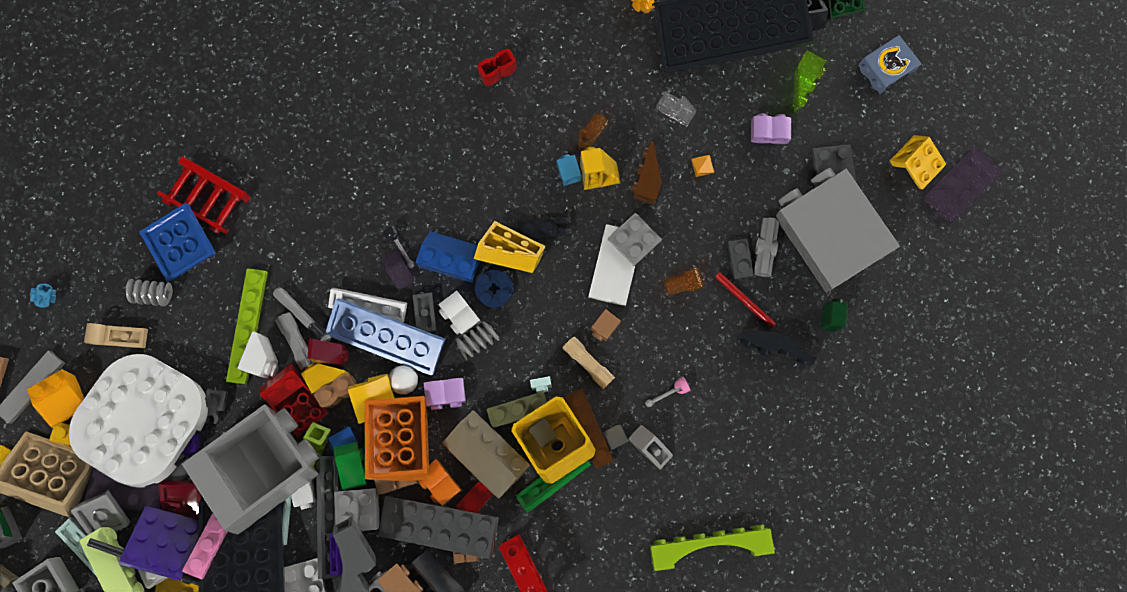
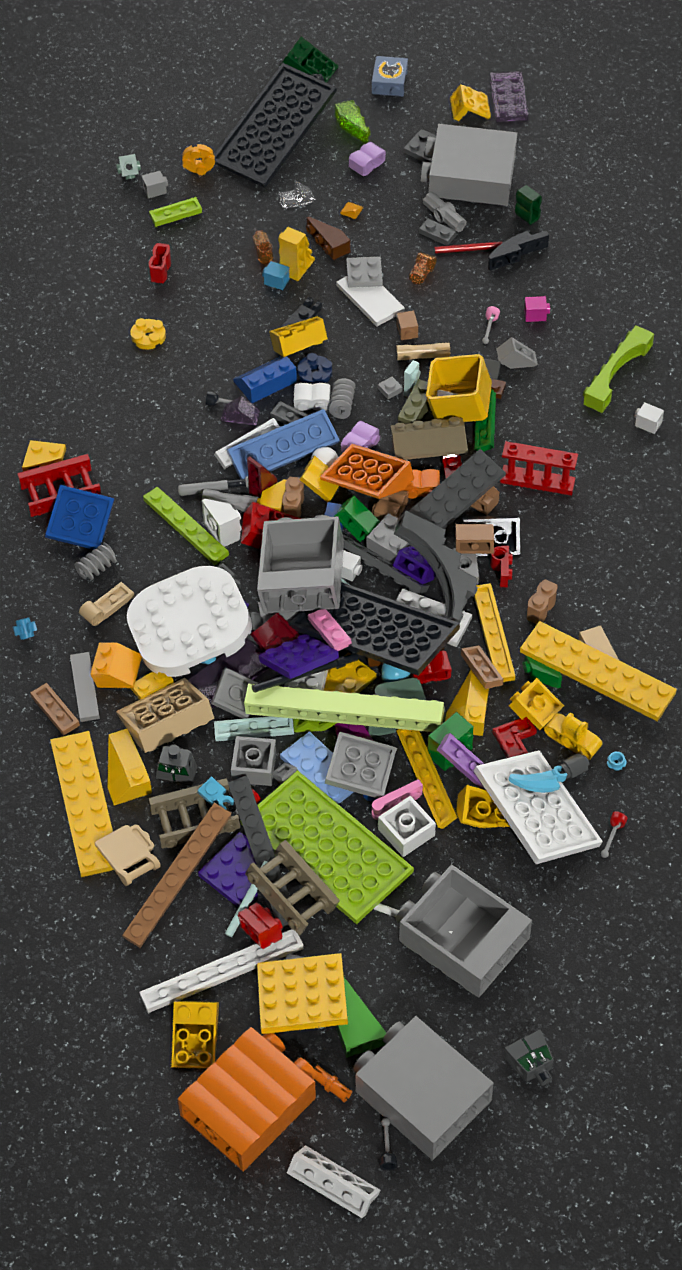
camera: 50 degrees left, 25 degrees down
none -> yellow wing [22,440,66,472]
none -> yellow plate [131,318,166,350]
none -> lime plate [149,197,202,227]
none -> light grey plate [378,376,402,399]
none -> dark pink brick [524,296,550,322]

